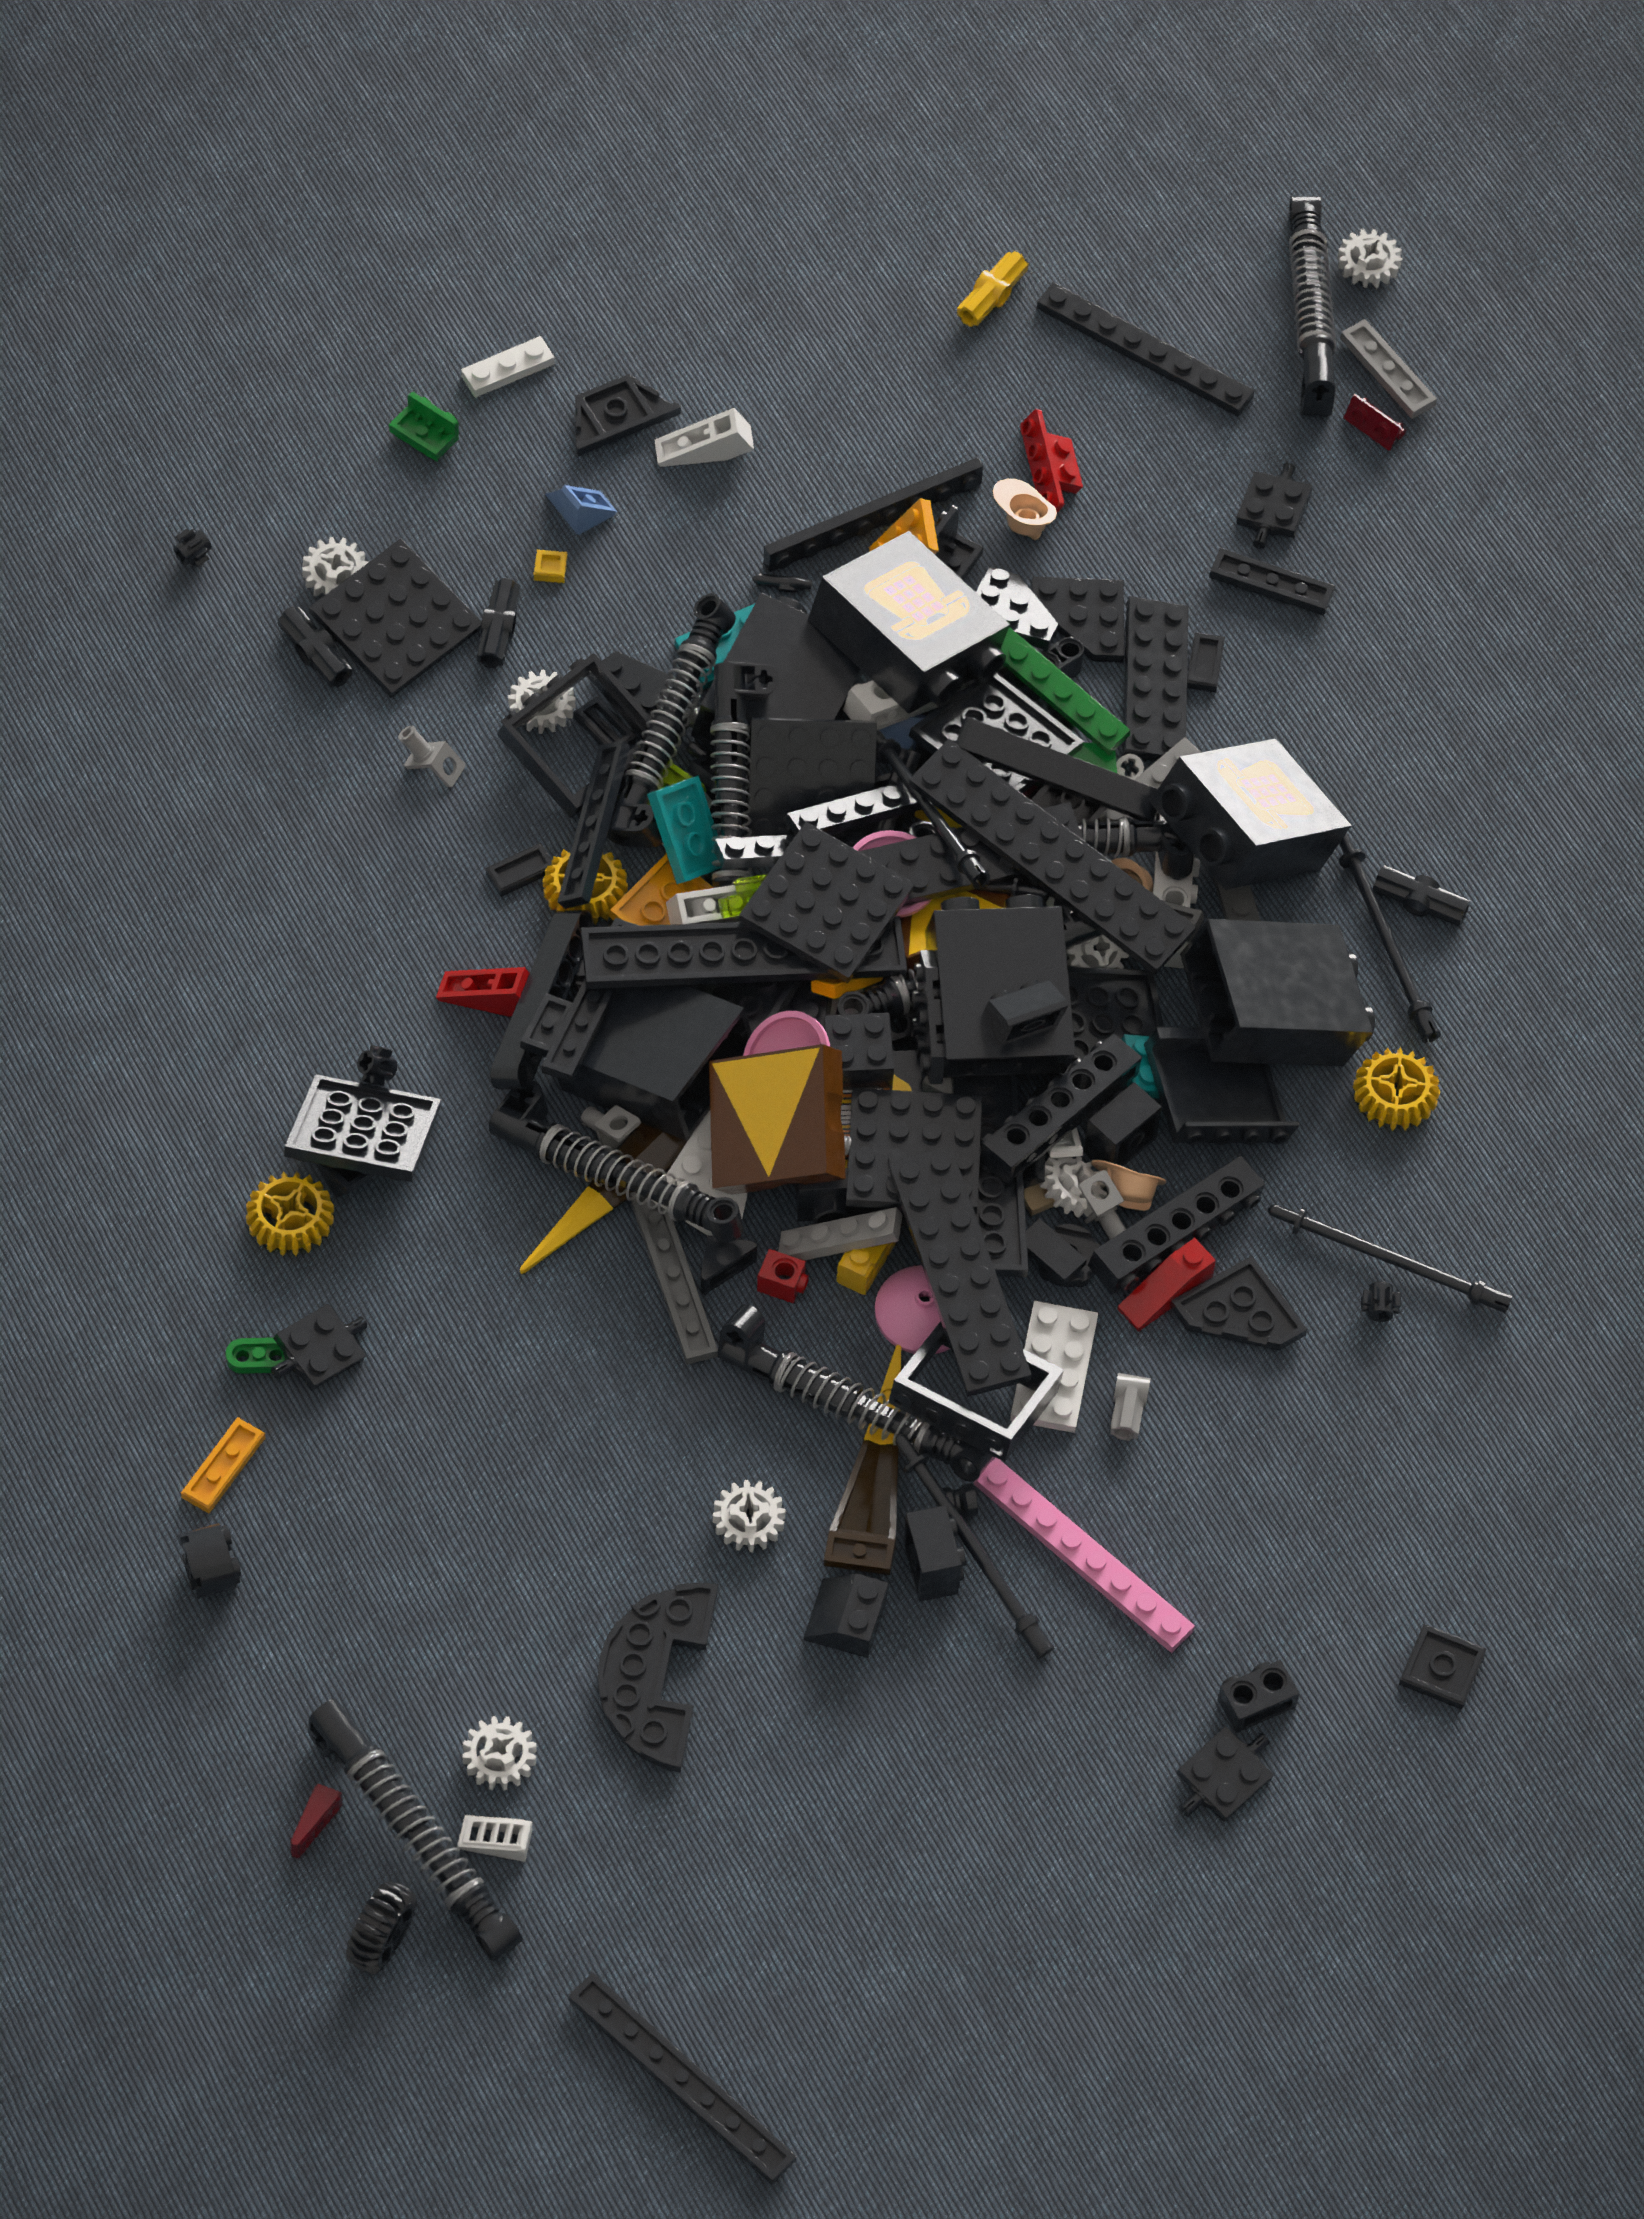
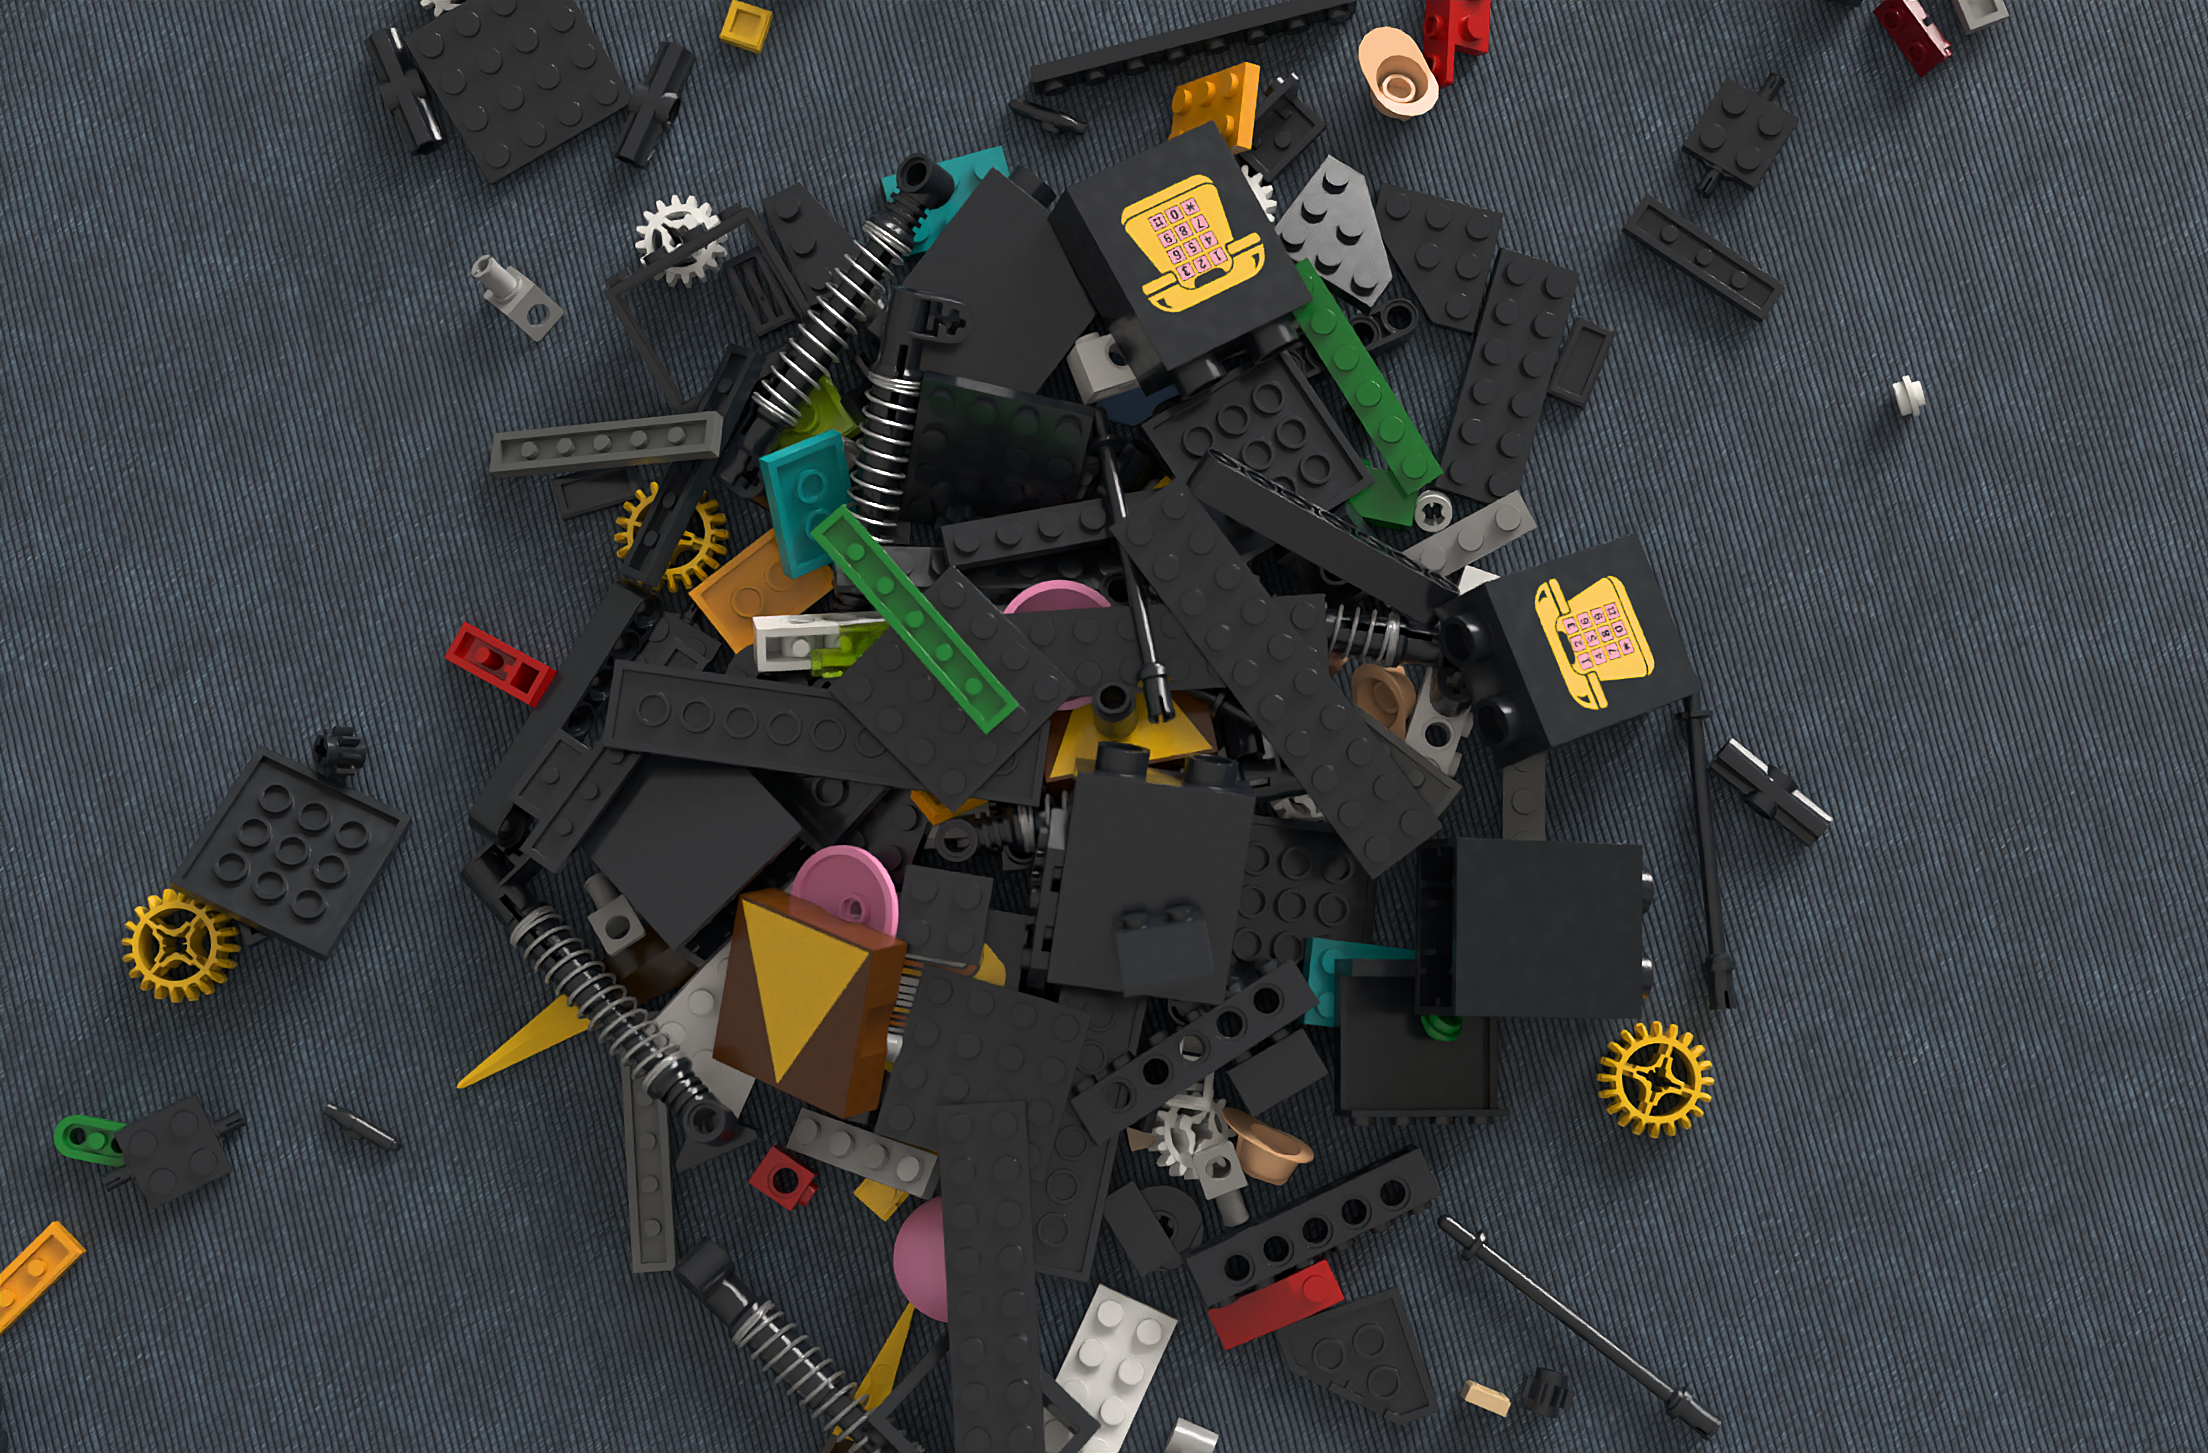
camera: 20 degrees right, 25 degrees up
none -> black piece [323,1102,401,1152]
none -> dark grey plate [489,411,723,478]
none -> green plate [810,504,1020,735]
none -> brick [1092,681,1138,739]
none -> green plate [1421,1015,1463,1042]
none -> tan tile [1460,1380,1511,1417]
none -> white plate [1893,375,1926,417]

